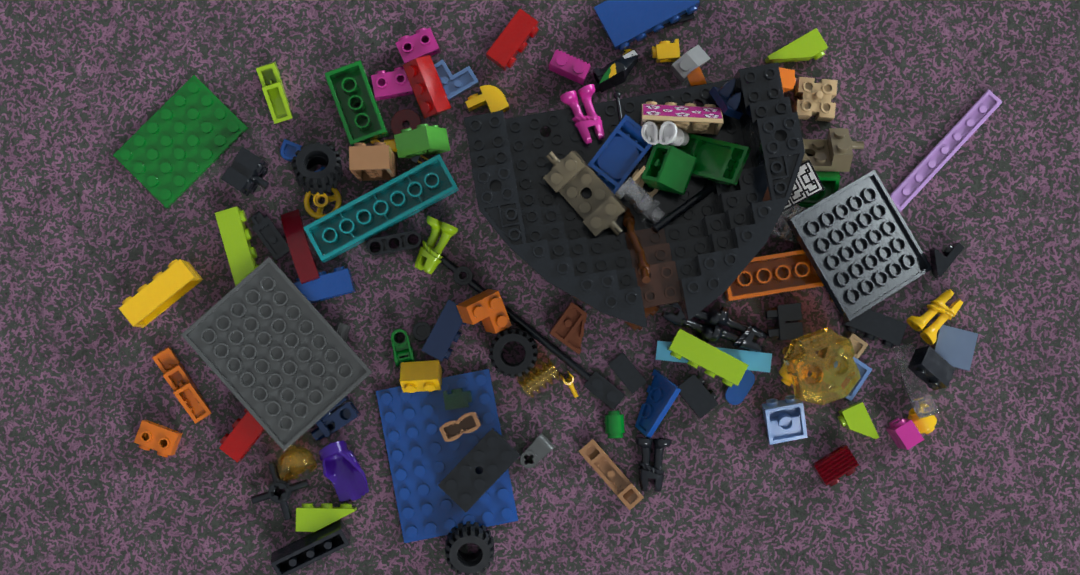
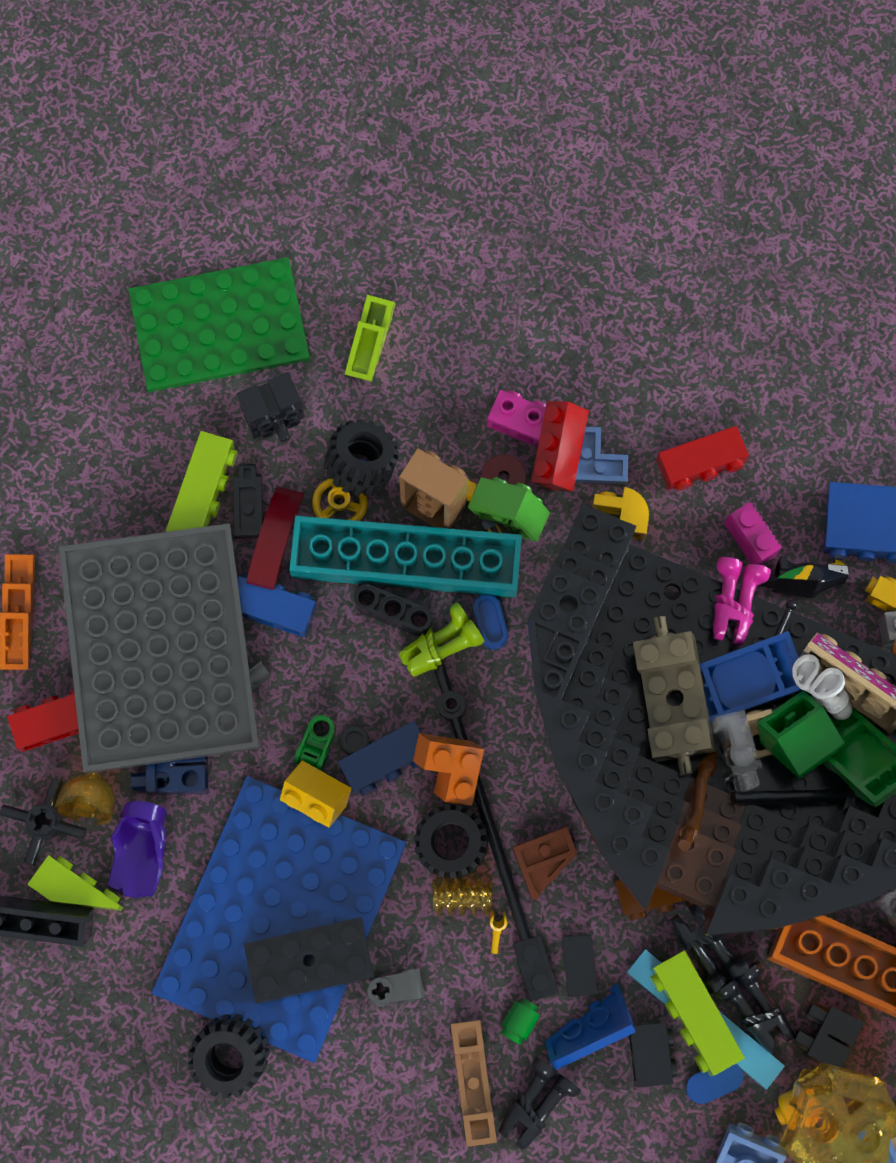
camera: 30 degrees right, 10 degrees down
yellow piece [119,259,203,328] -> none
blue tile [280,139,302,161] -> none
green brick [324,60,389,146] -> none
dark pink brick [396,28,440,64] -> none
medium nougat brick [439,412,482,442] -> none
clear green brick [443,388,473,410] -> none
none -> blue tile [473,594,508,650]

